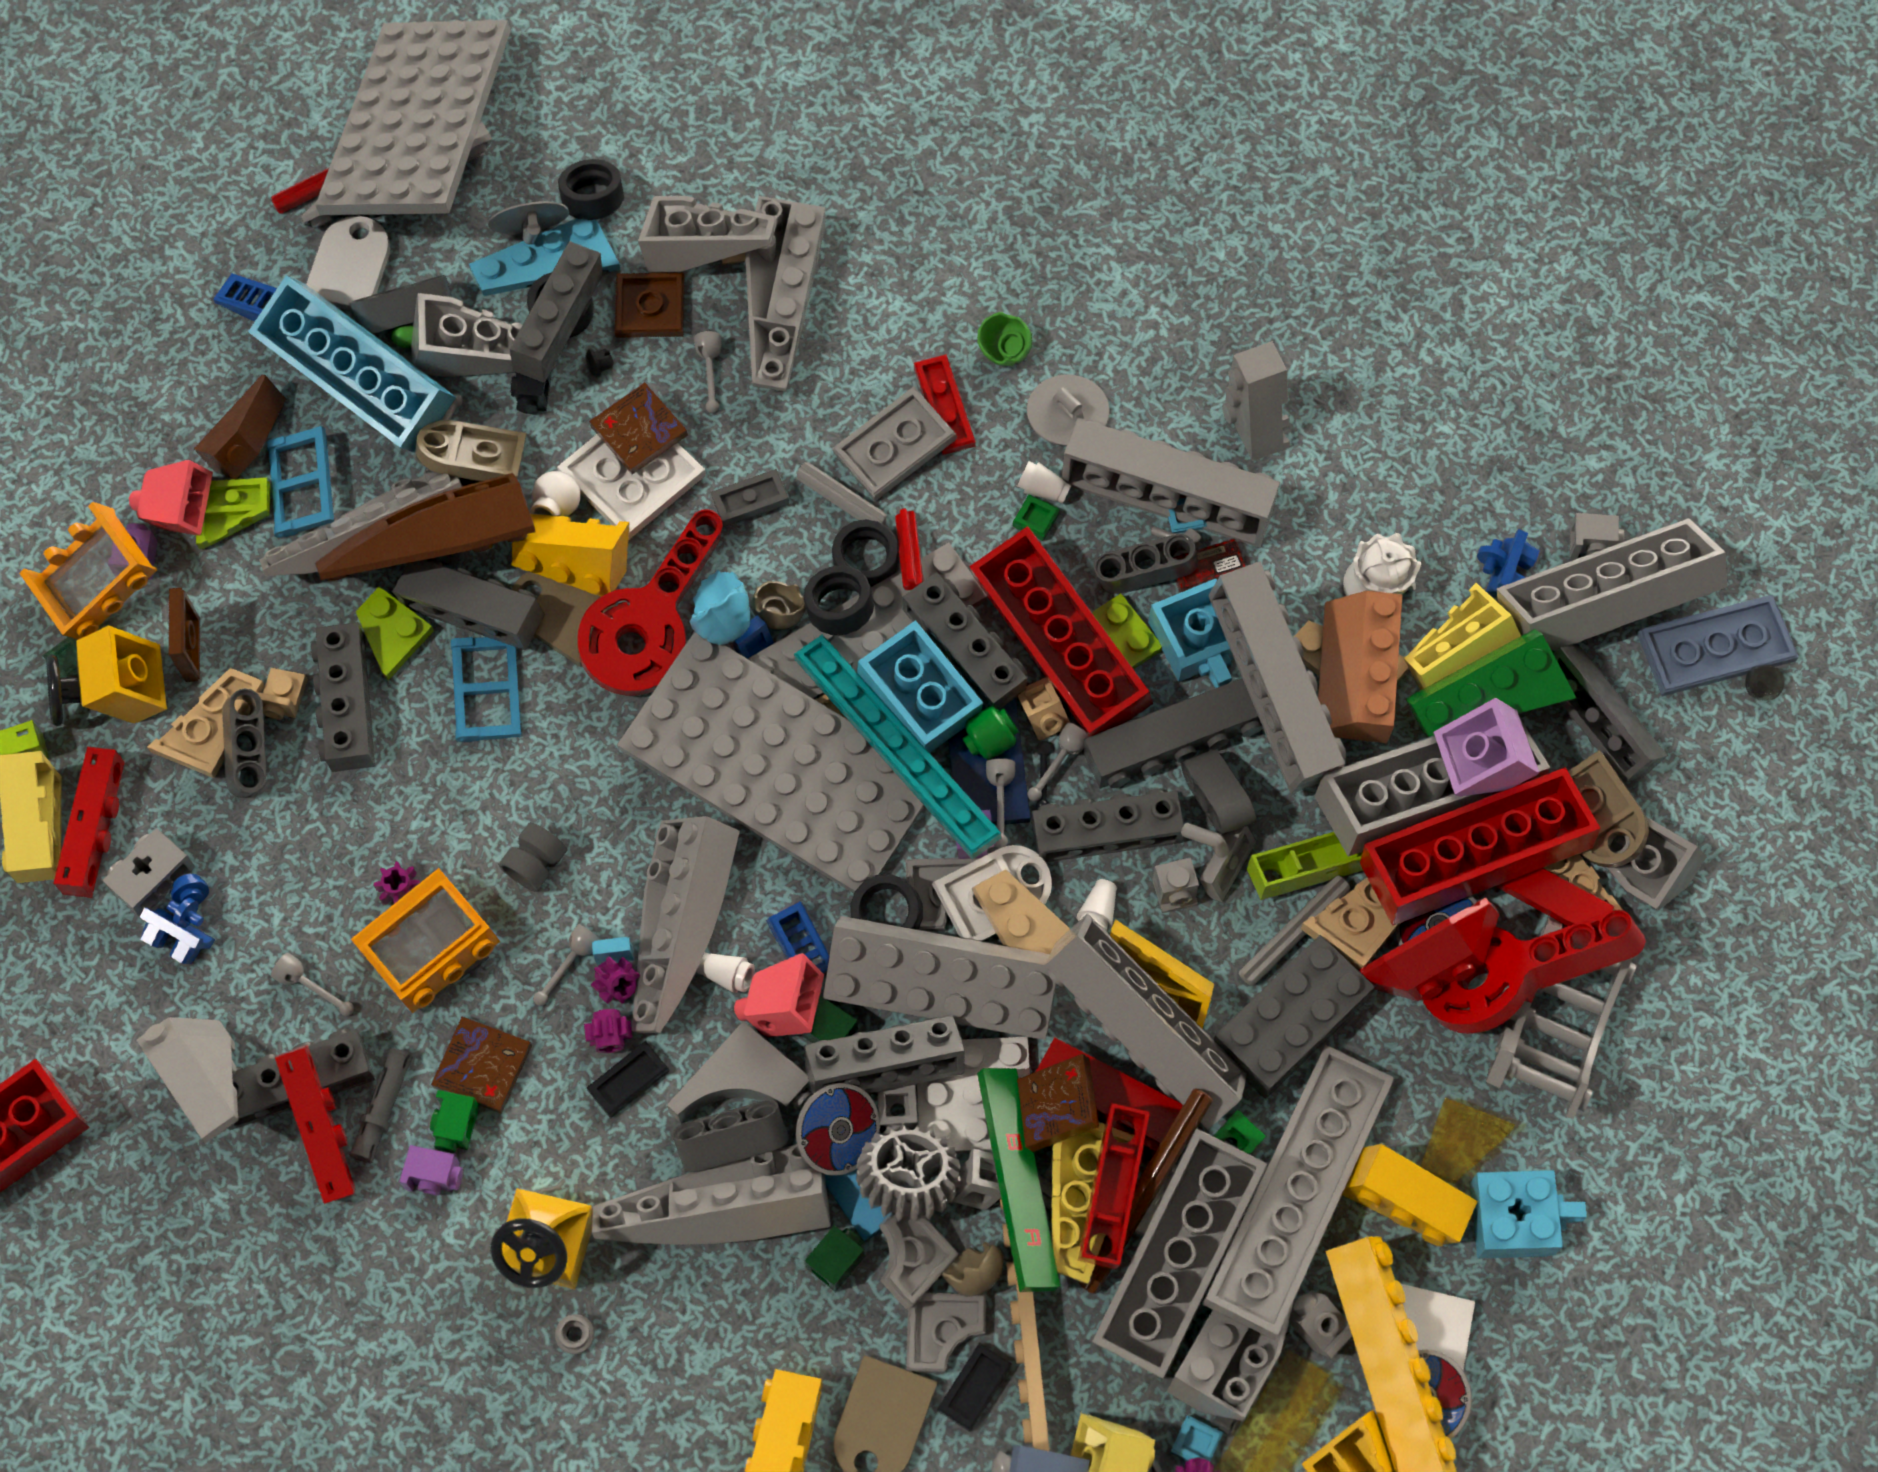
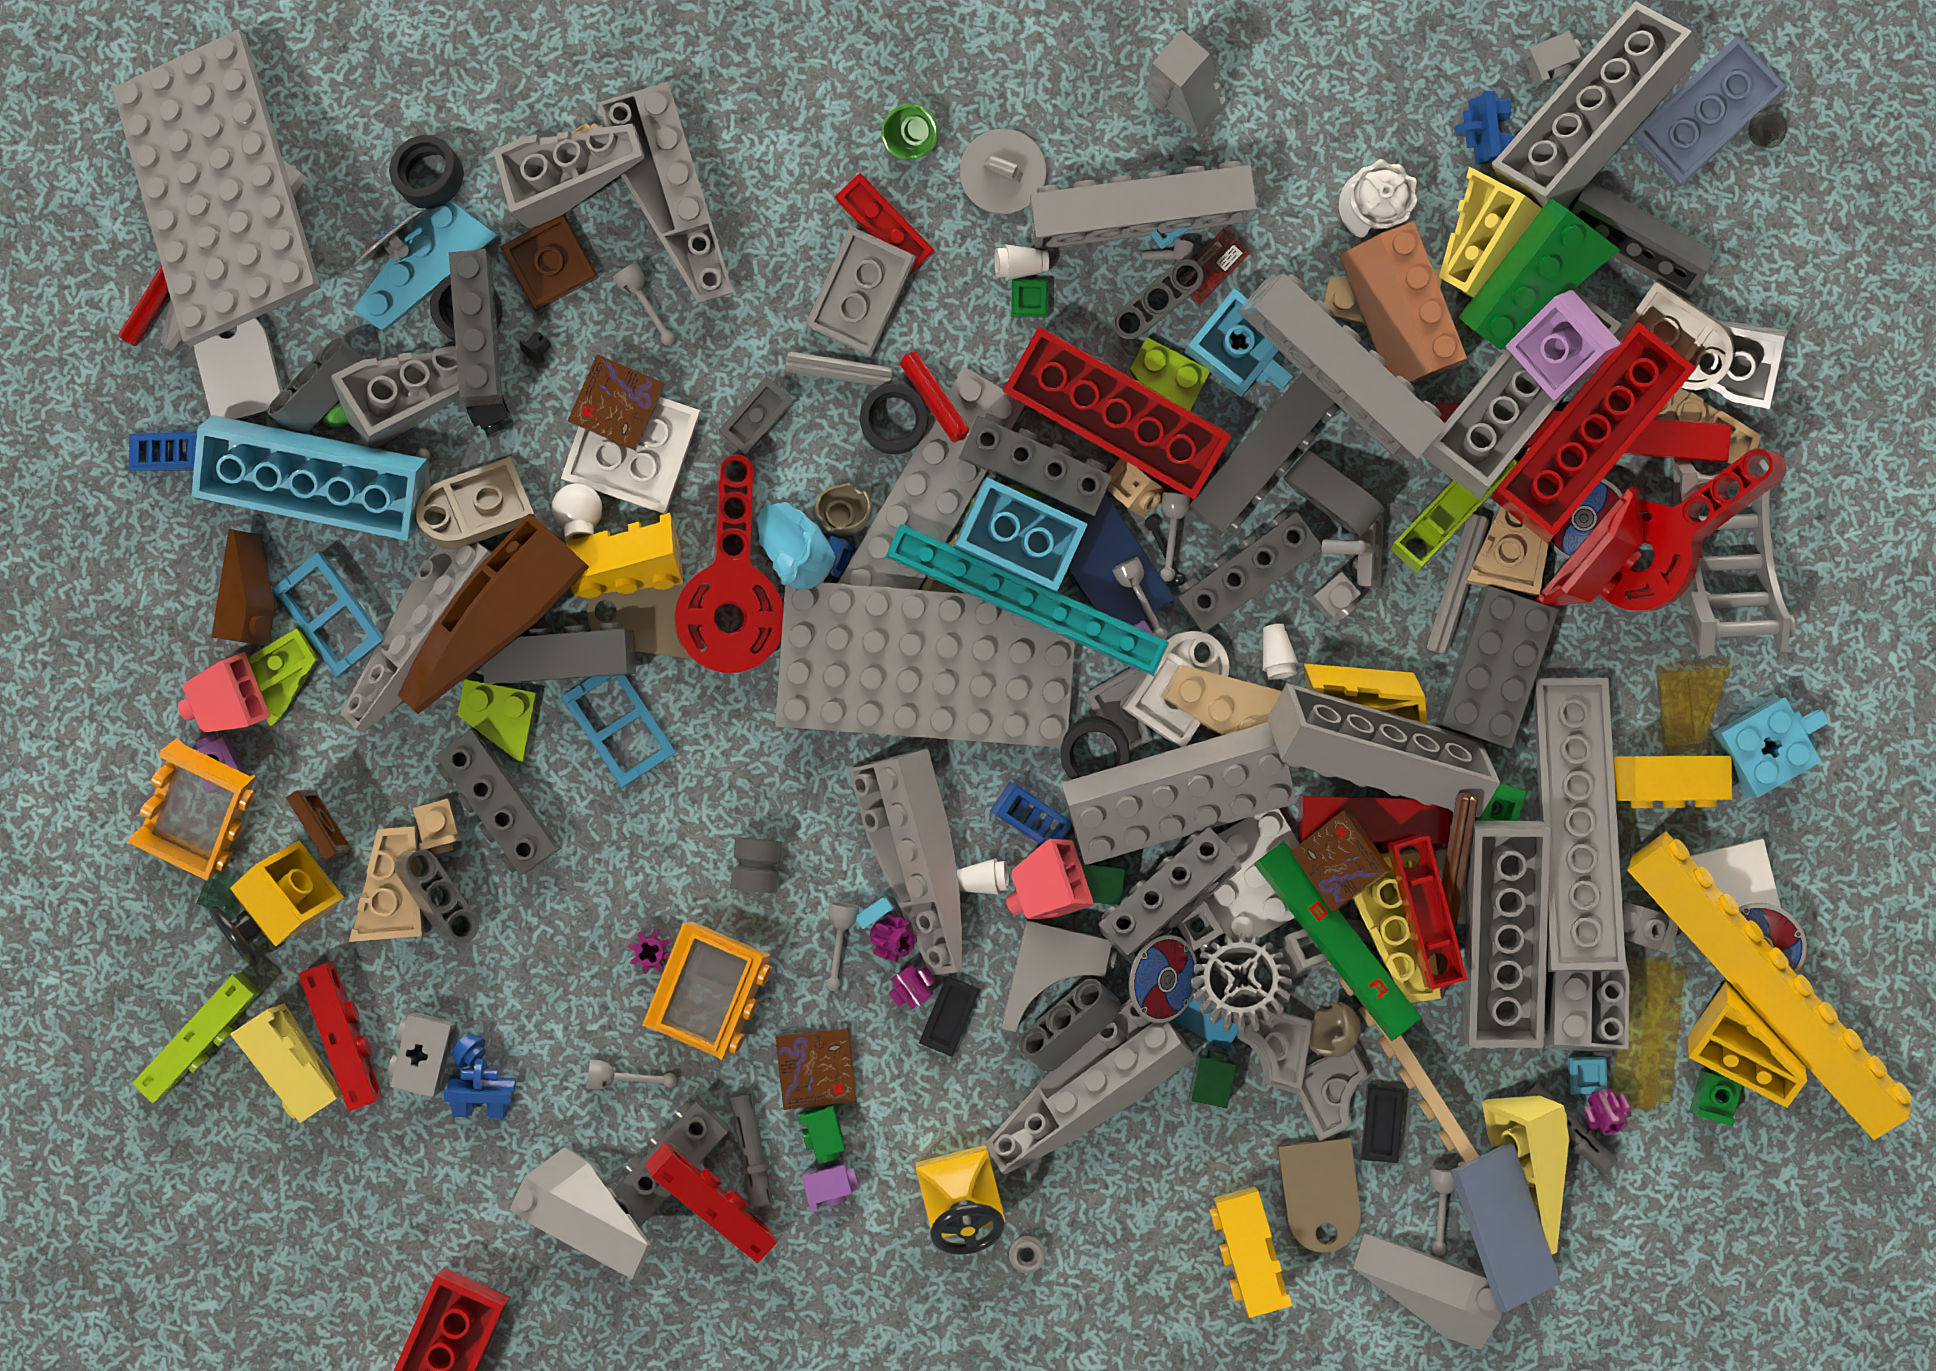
camera: 30 degrees left, 20 degrees up
black tyre [804,566,874,635] -> none
green head [963,706,1019,760] -> none

